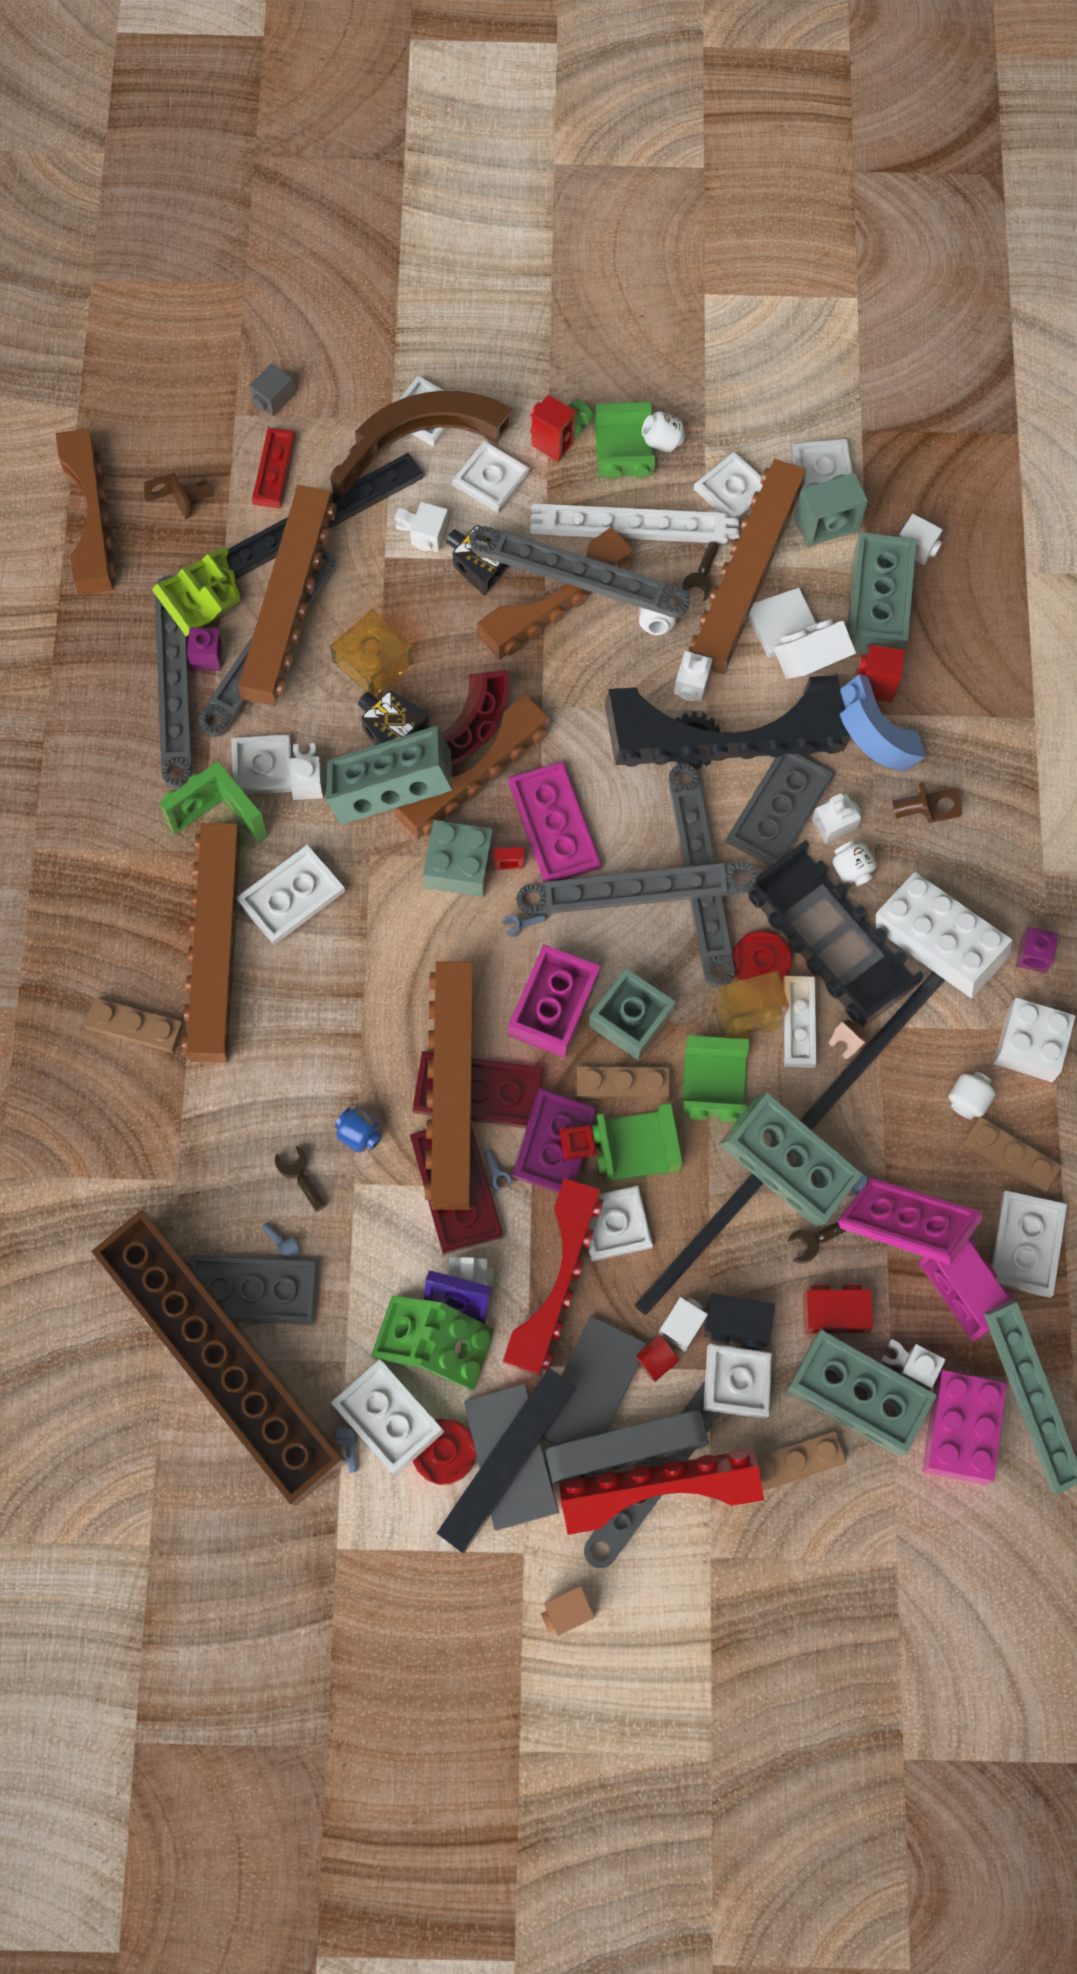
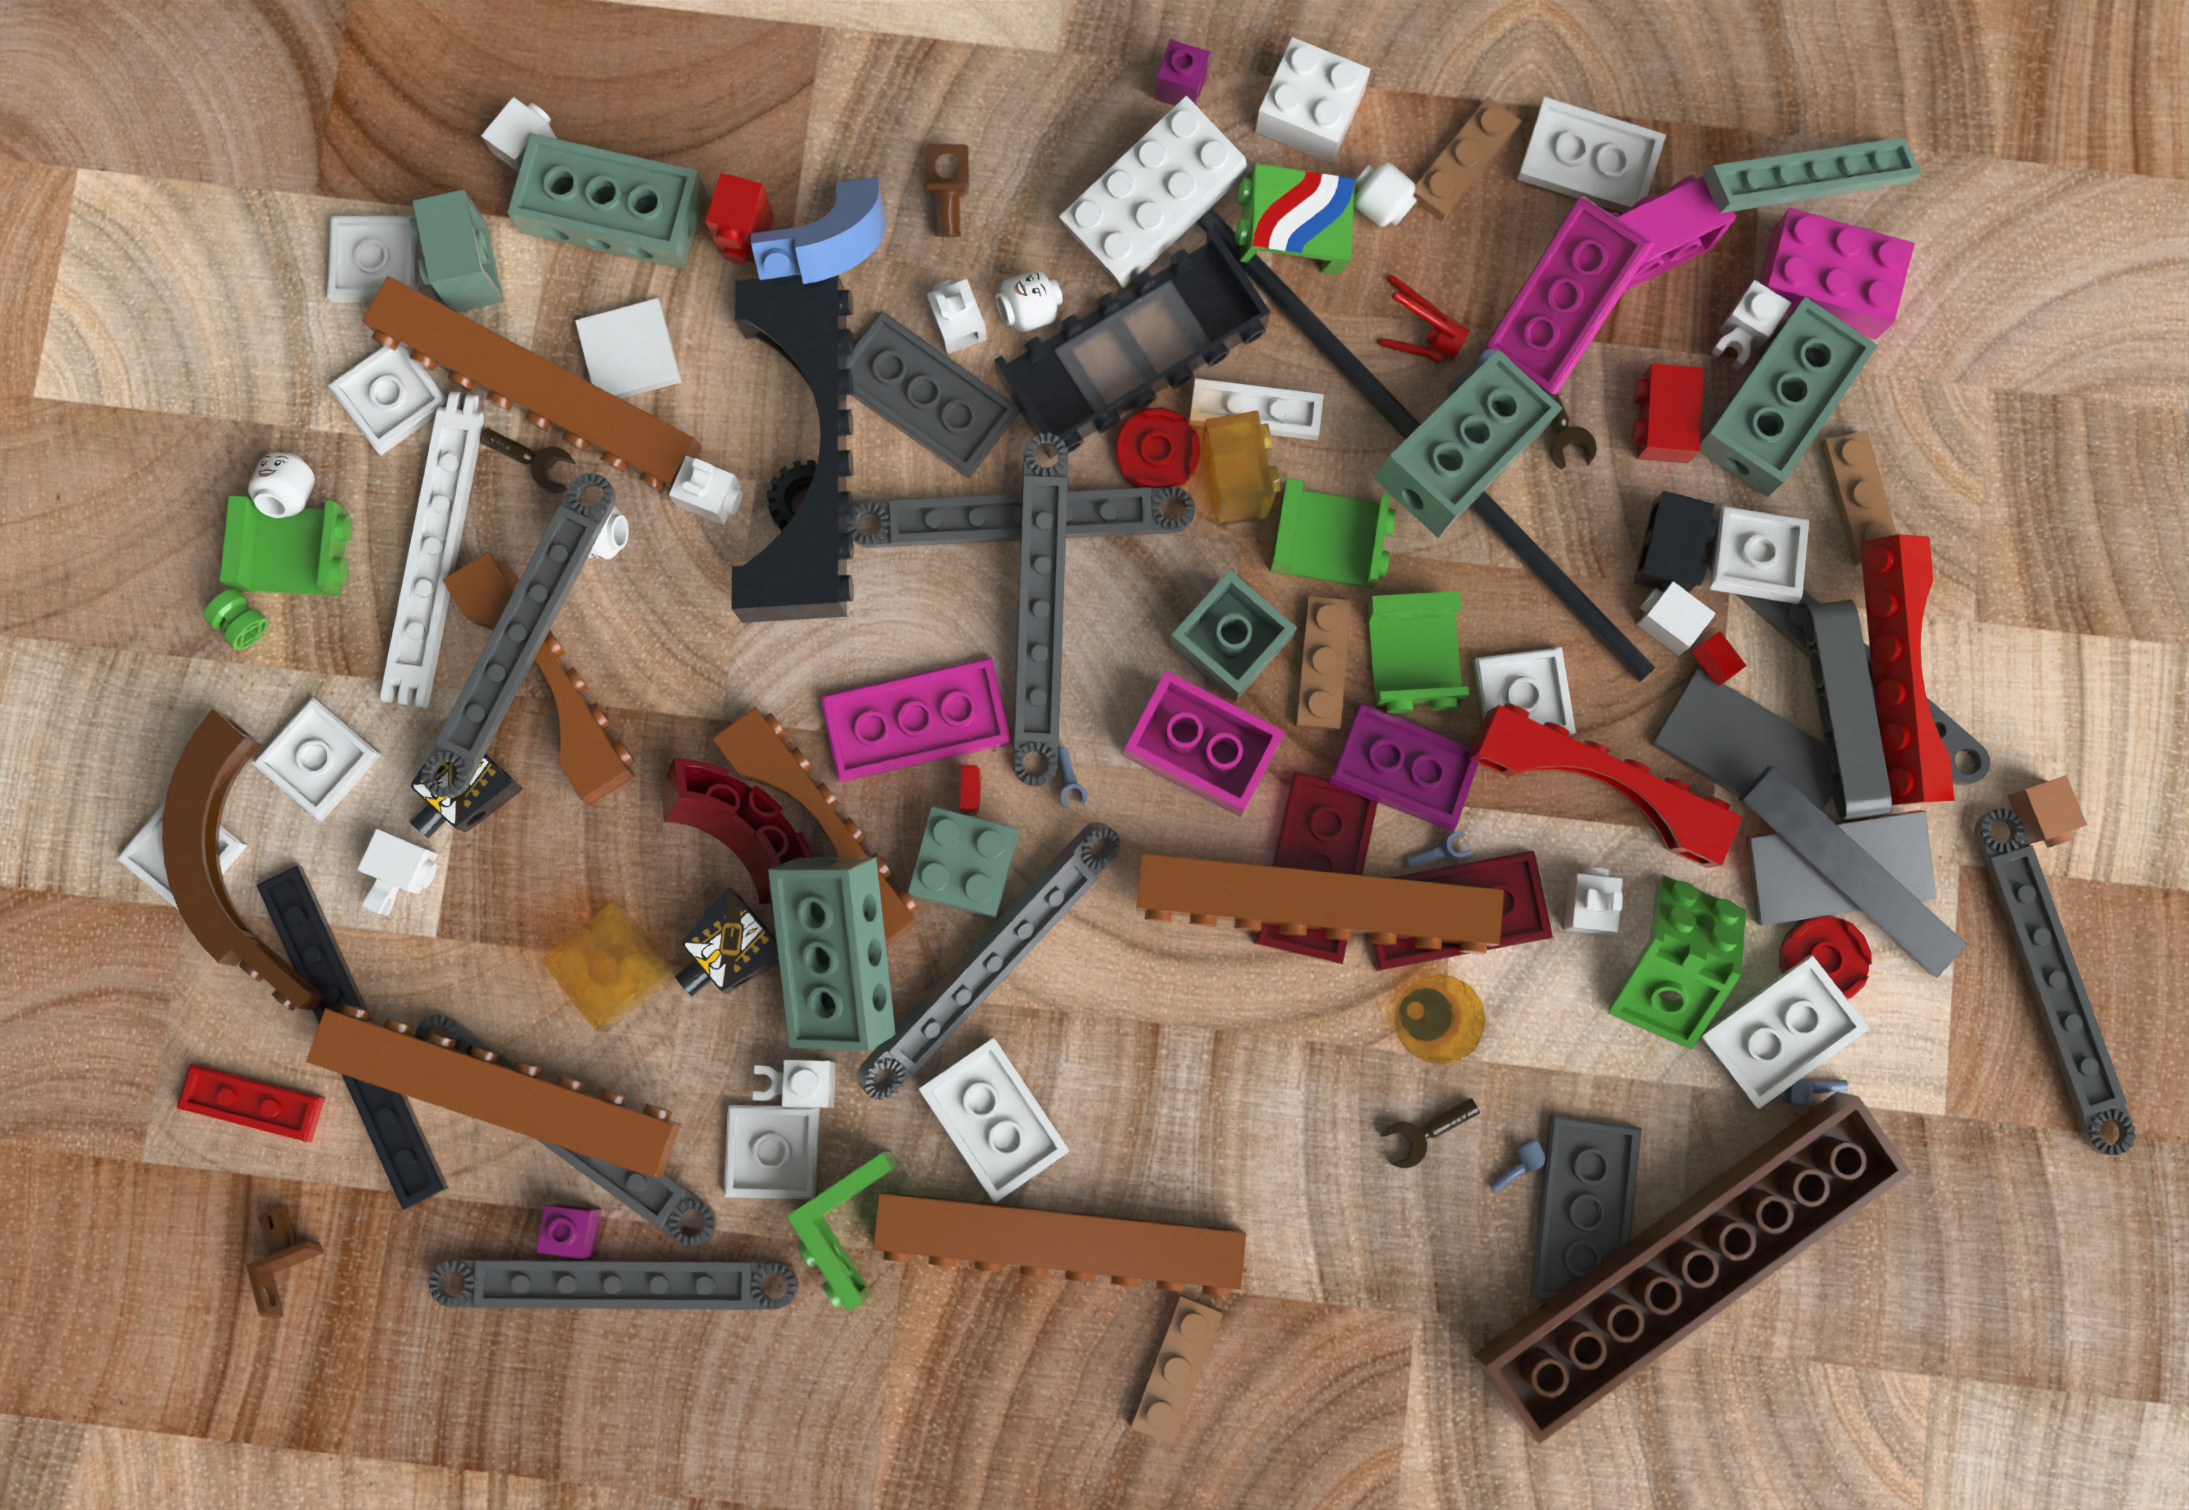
camera: 85 degrees left, 10 degrees up
dark orange arch [56,428,116,595] -> none
lime slope [152,546,241,636] -> none
dark grey brick [249,363,295,416] -> none
blue head [335,1106,383,1153] -> none
dark purple tile [424,1270,492,1324] -> none
red brick [530,394,576,462] -> none
red tile [559,1124,597,1161] -> none
white brick [773,618,856,679] -> none
tile [828,1019,871,1060] -> none
none -> dark grey plate [857,822,1121,1100]
none -> panel [1235,164,1355,275]
none -> red plant [1377,275,1470,364]
none -> clear yellow tile [1394,974,1486,1065]
none -> dark grey plate [1975,808,2136,1155]

